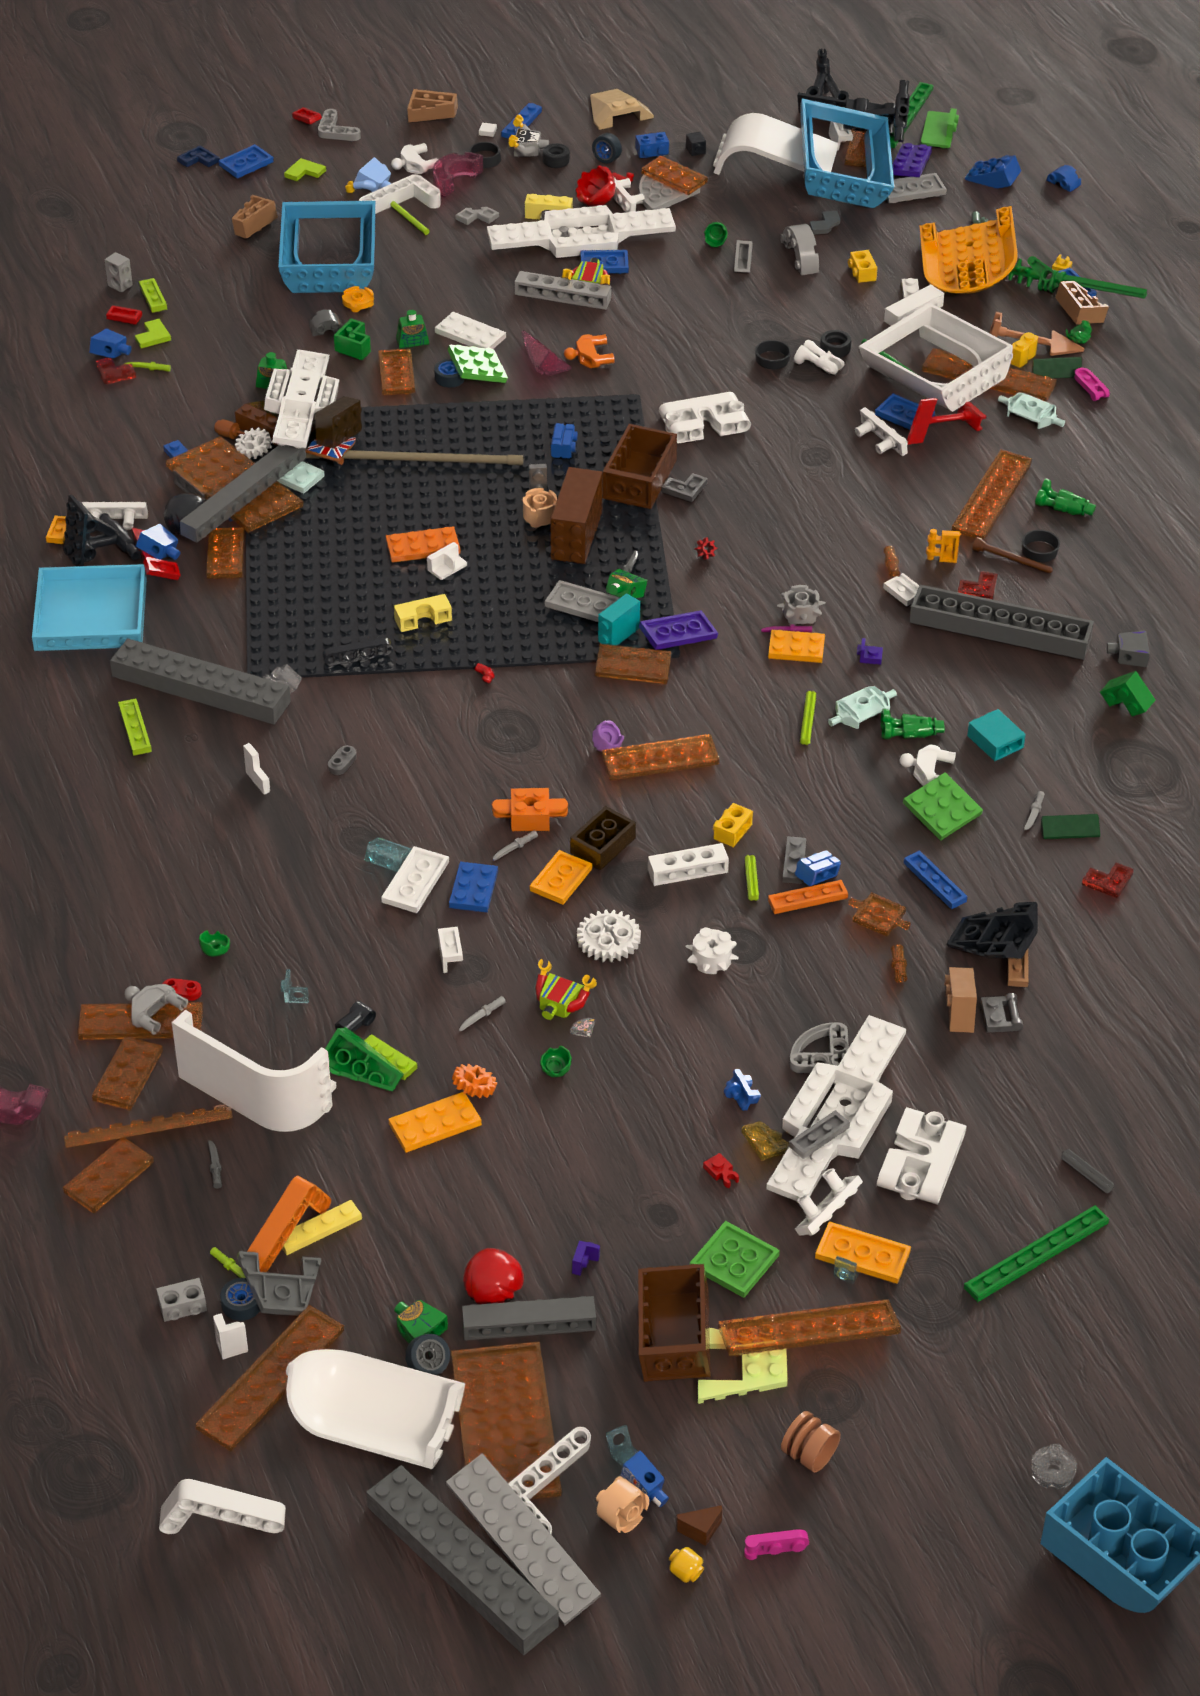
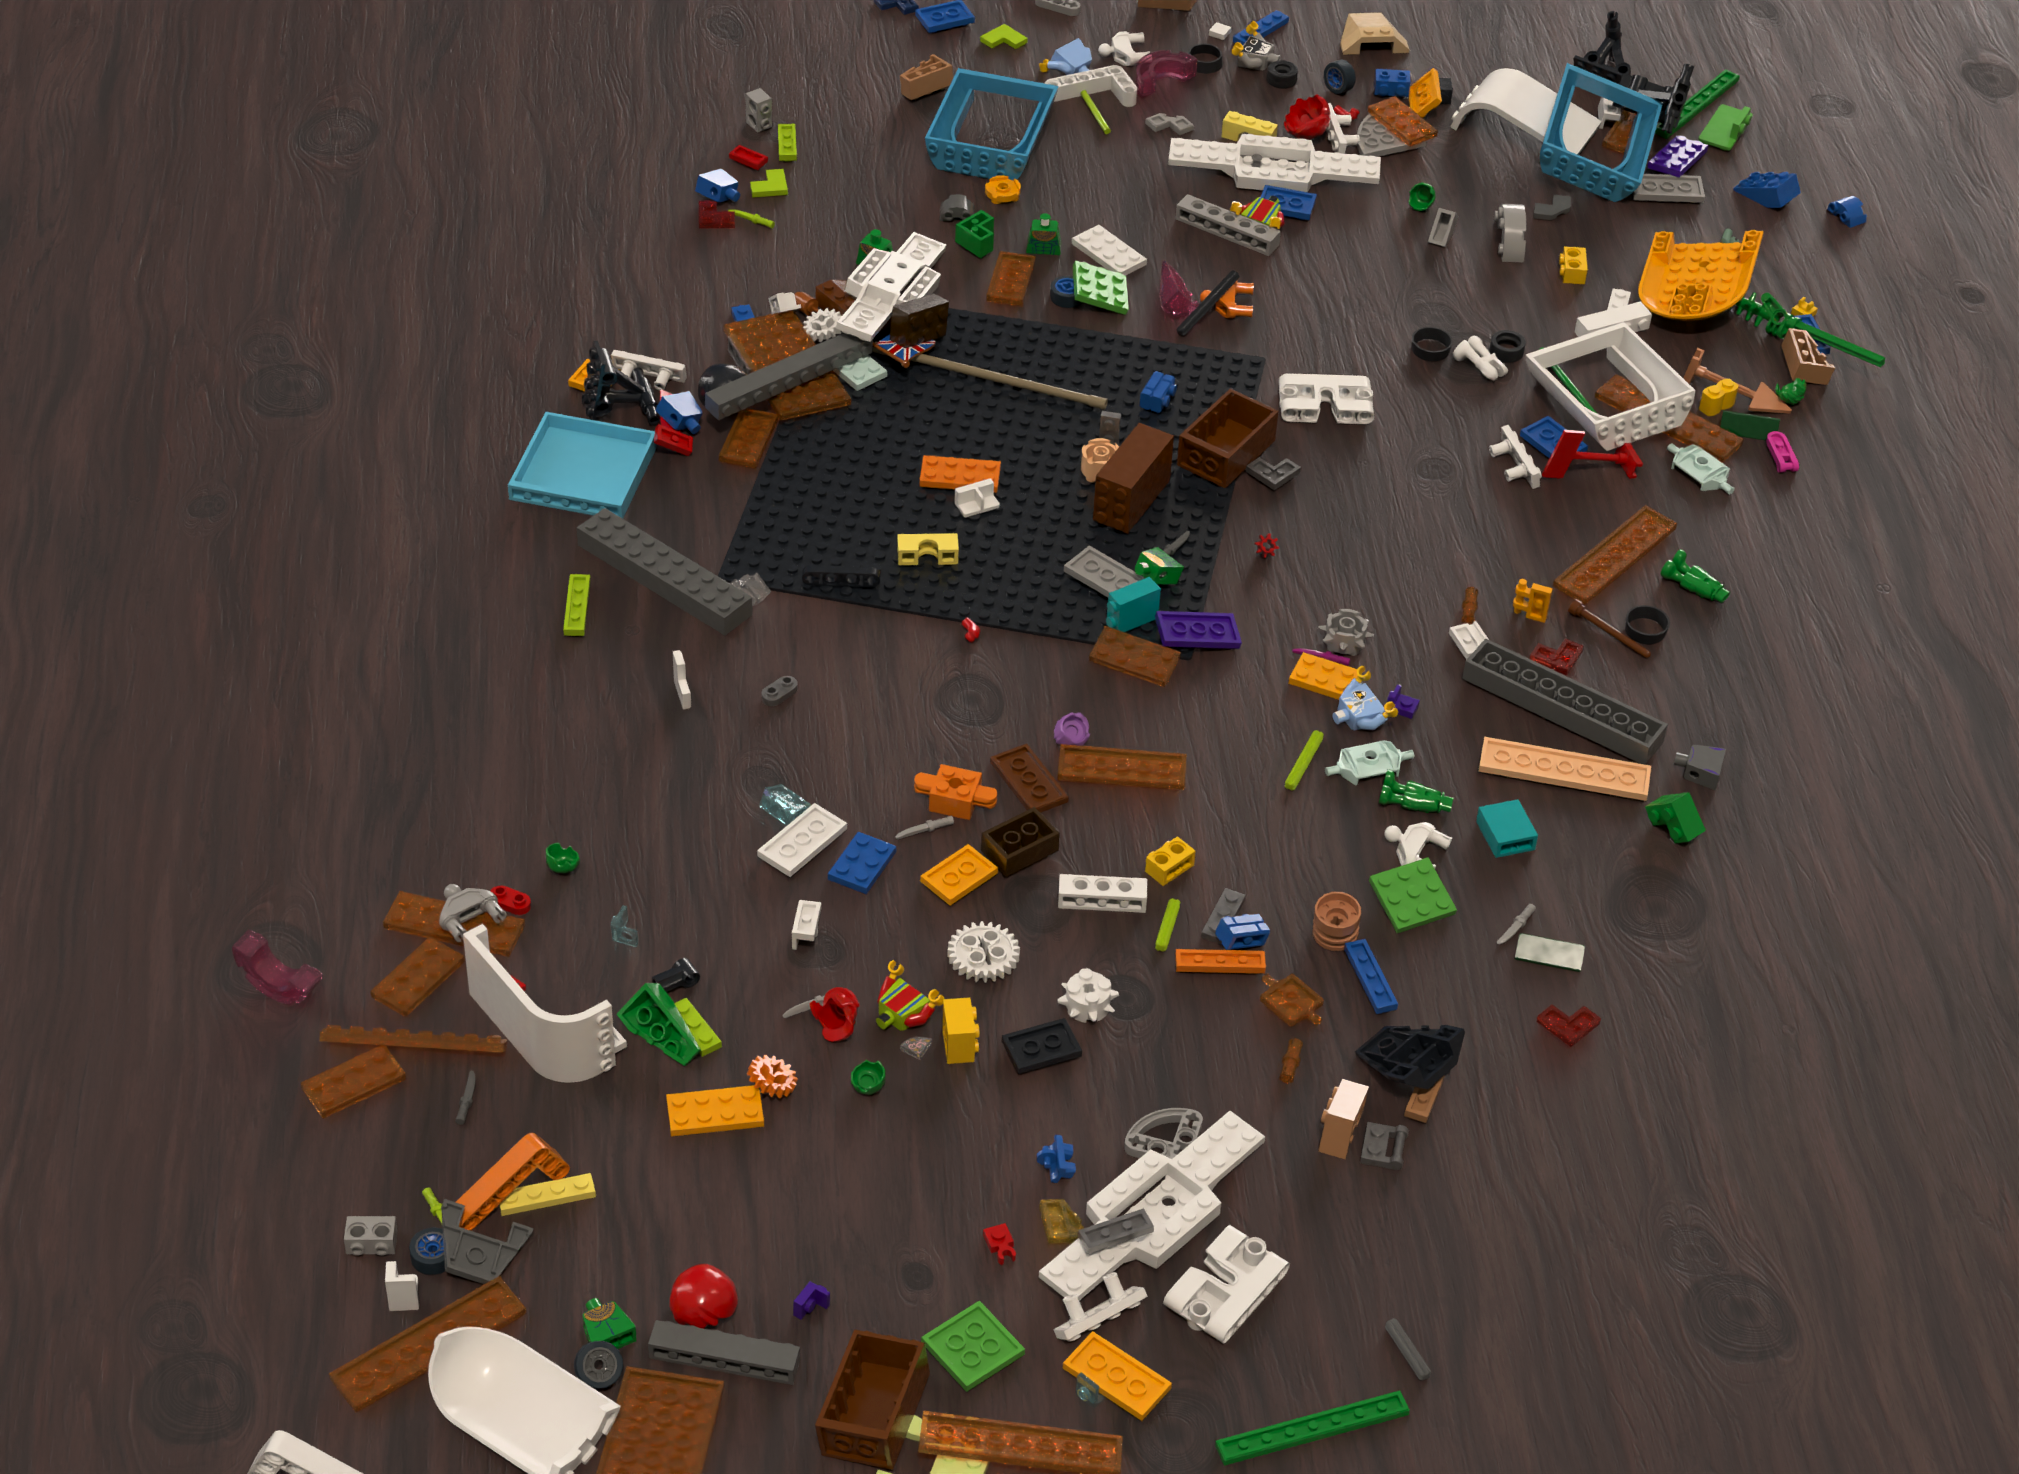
camera: 15 degrees right, 0 degrees up
none -> white panel [768,292,801,316]
none -> red helmet [809,987,860,1042]
none -> yellow brick [942,998,979,1064]
none -> reddish brown tile [990,743,1069,813]
none -> black plate [1002,1018,1082,1074]
none -> black axle [1176,270,1240,336]
none -> nougat wheel [1313,892,1361,951]
none -> light blue torso [1332,666,1398,731]
none -> light orange plate [1409,68,1442,122]
none -> light nougat plate [1479,737,1651,801]

